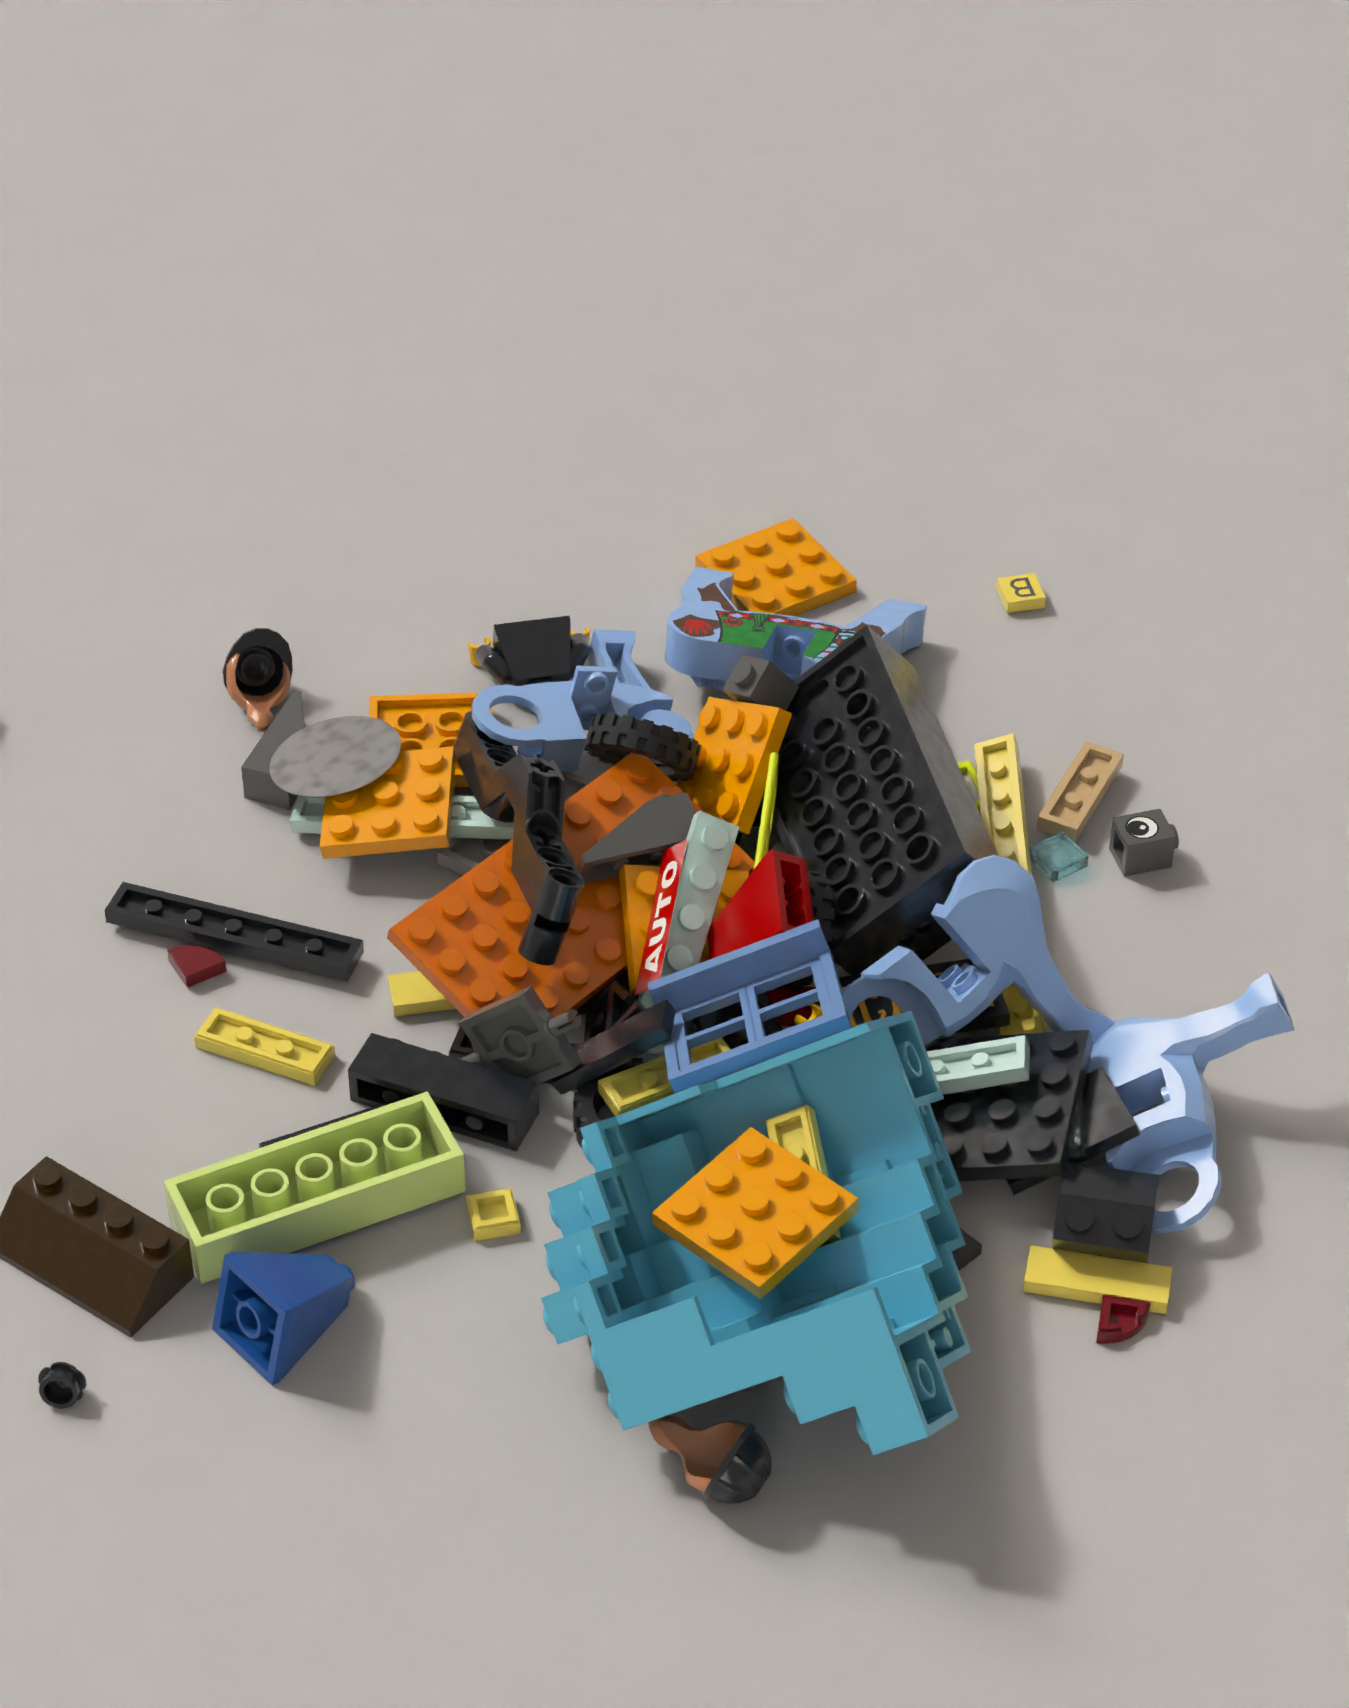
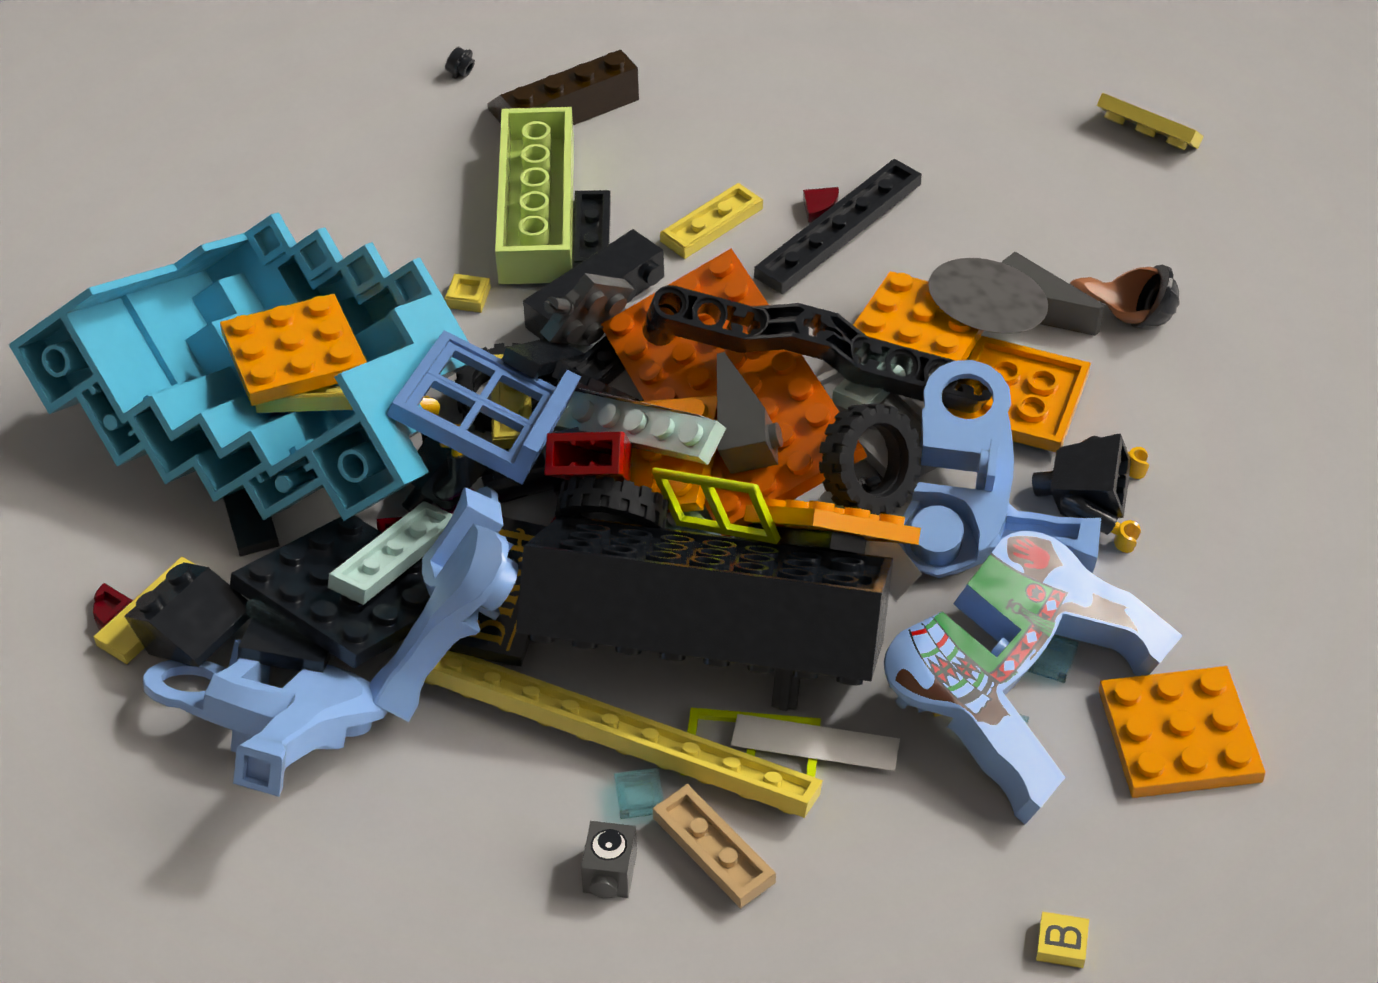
camera: 115 degrees right, 5 degrees up
blue slope [212,1252,355,1385] -> none
dark grey brick [722,655,799,710] -> none

